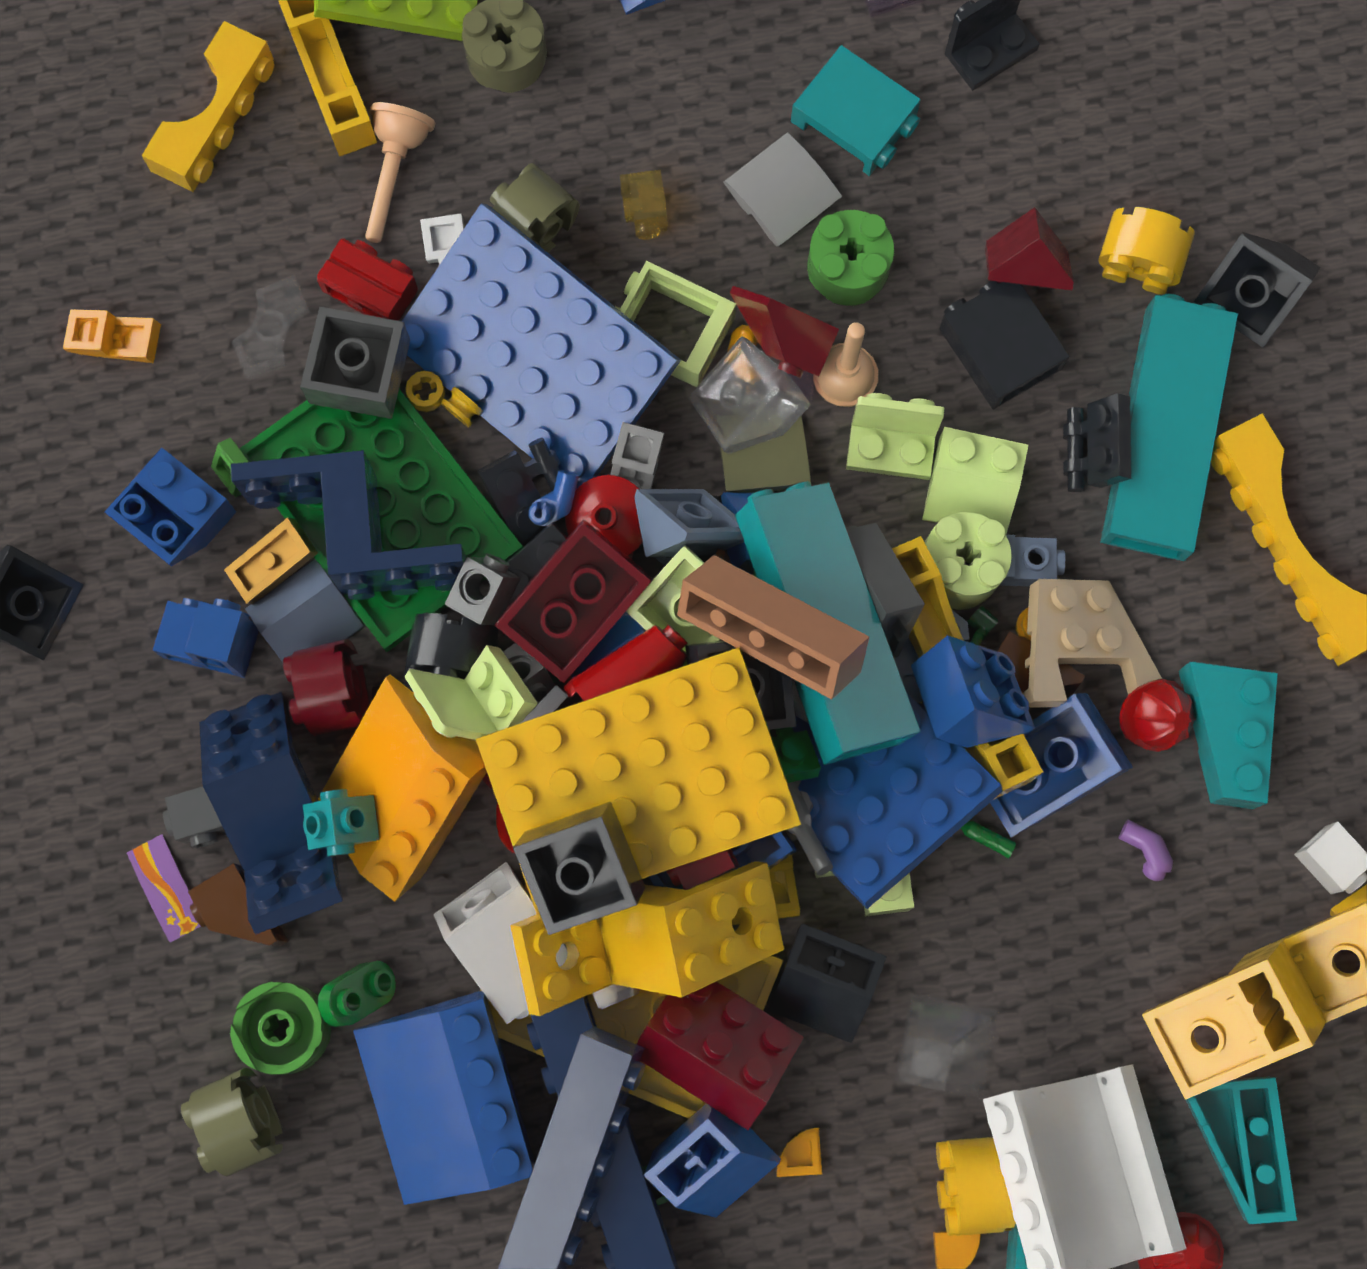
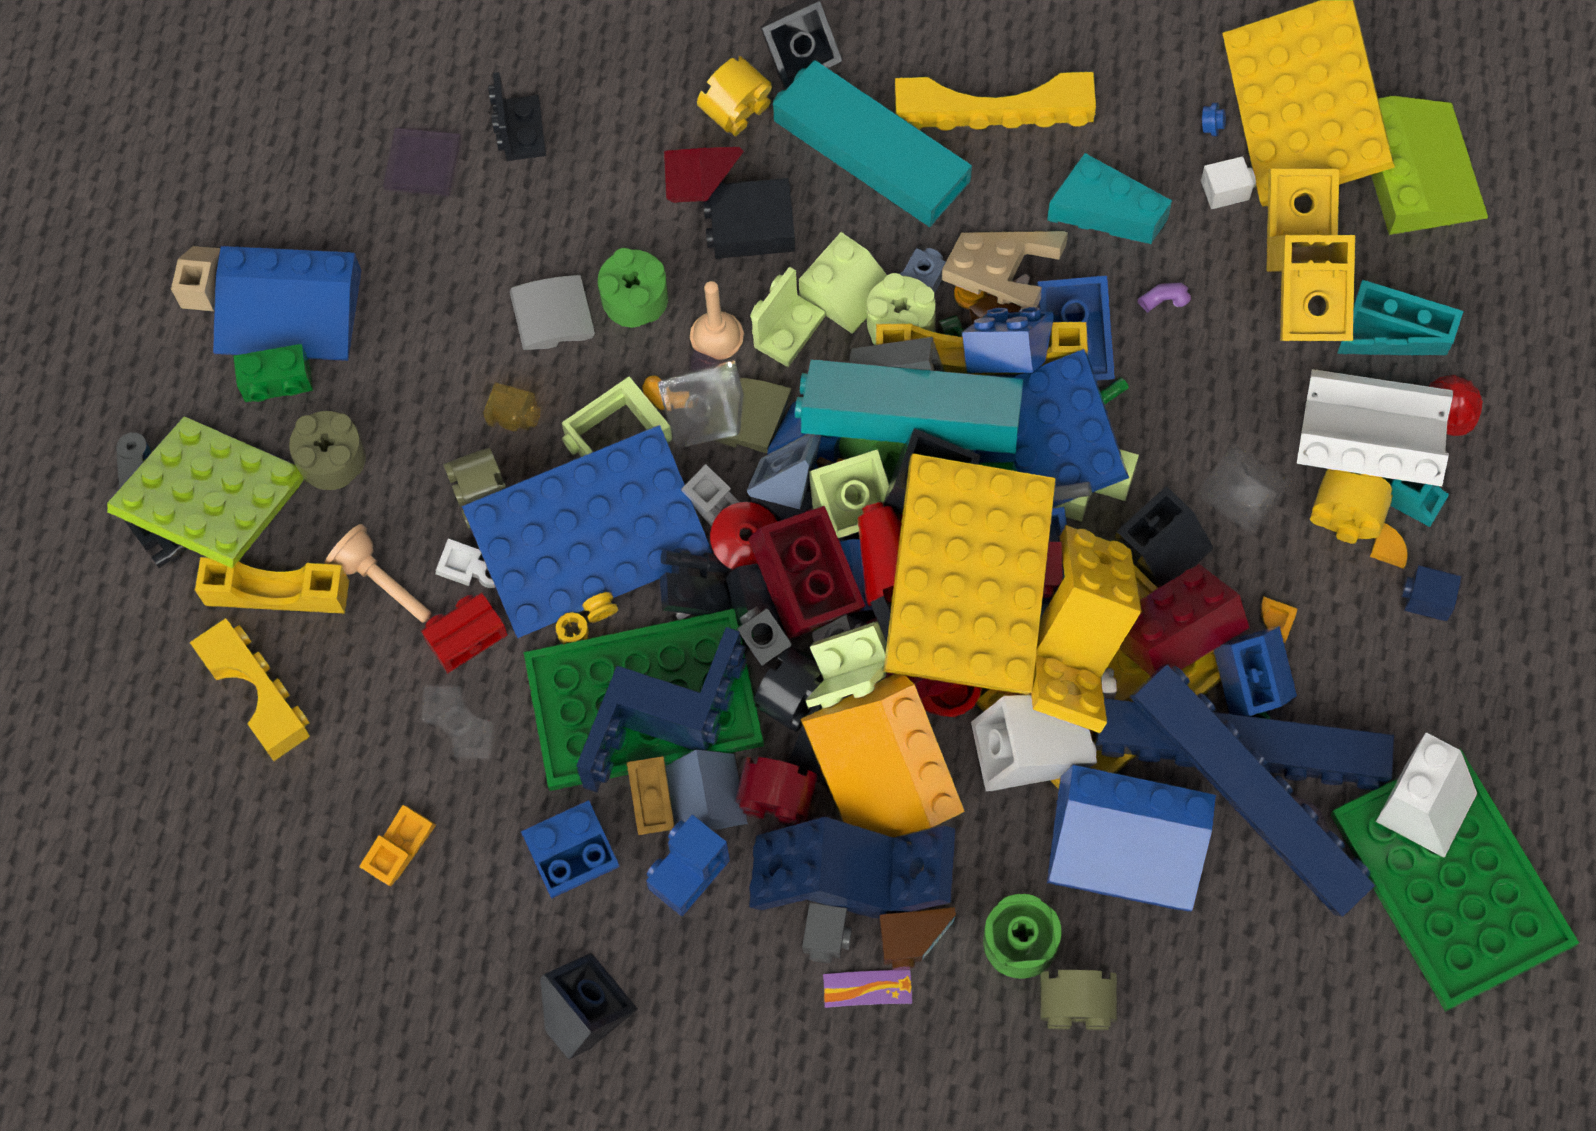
camera: 60 degrees left, 10 degrees down
bright green tile [211,437,249,497] -> none
dark grey brick [300,307,410,419] -> none
teal brick [303,789,379,856] -> none
green plate [318,961,396,1027] -> none
brick [513,802,645,935] -> none
blue arm [528,470,579,526] -> none
nougat brick [677,555,869,700] -> none
dark red slope [730,286,839,378] -> none
teal panel [791,45,921,176] -> none
black plate [1063,393,1131,492] -> none
red piece [1119,679,1196,752] -> none

